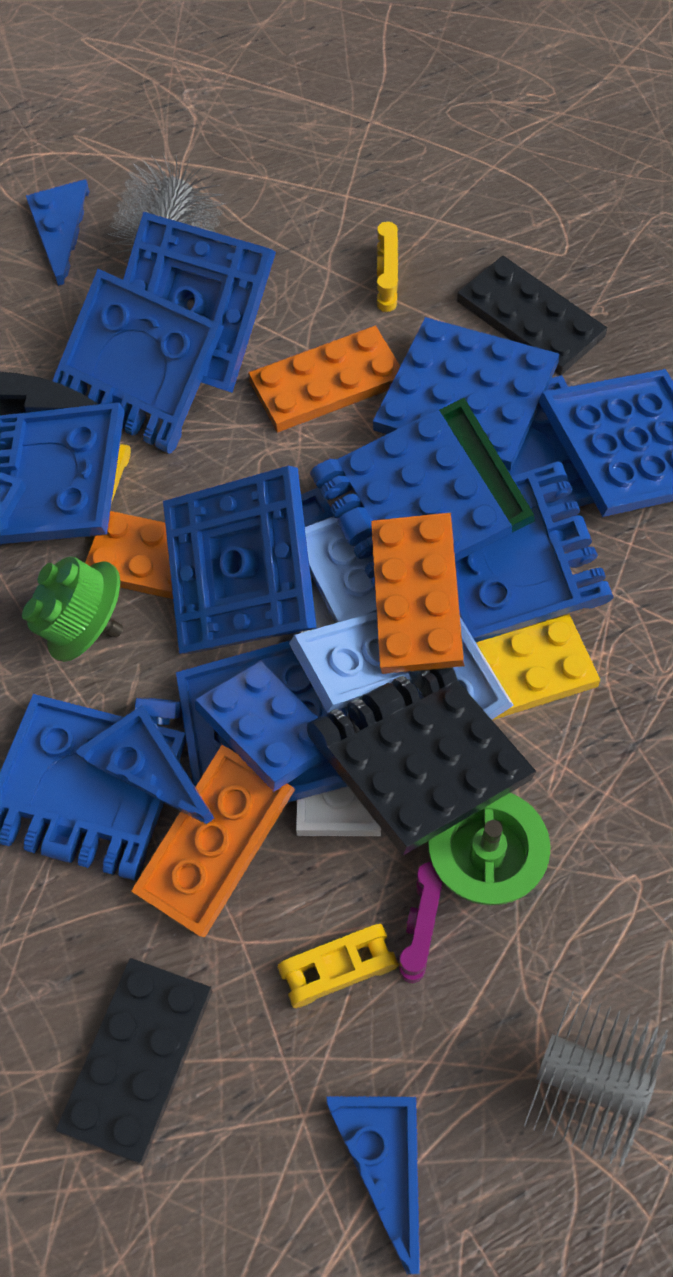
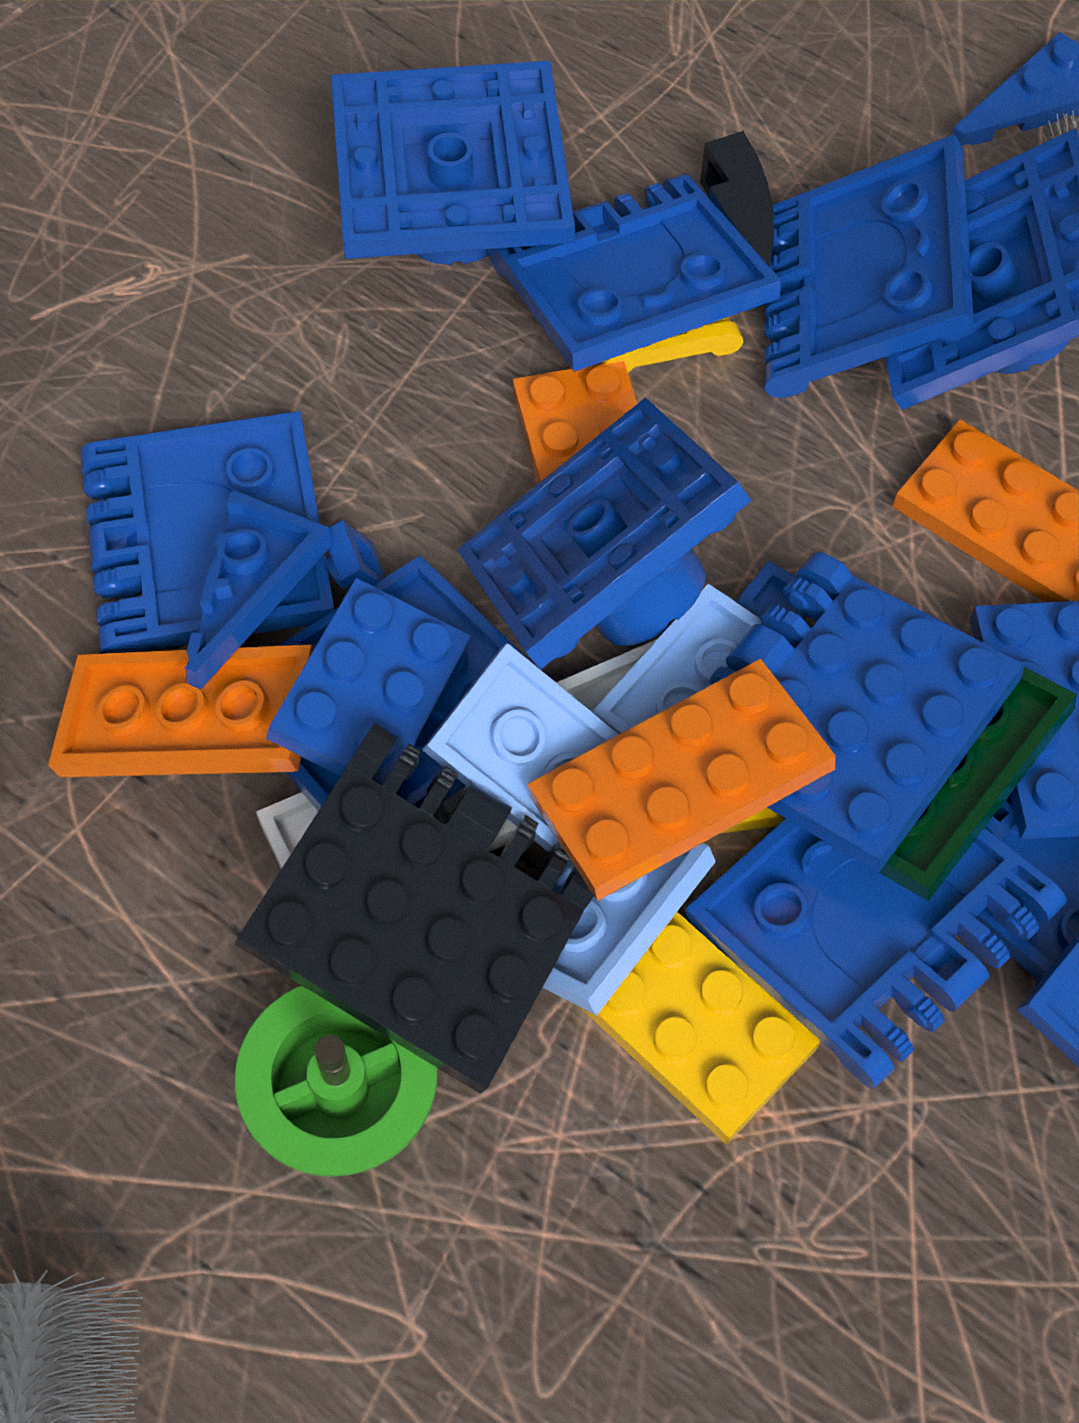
camera: 60 degrees right, 0 degrees up
bright green piece [22,556,123,662] -> none
yellow plate [277,924,399,1008] -> none
magenta plate [399,862,442,983] -> none

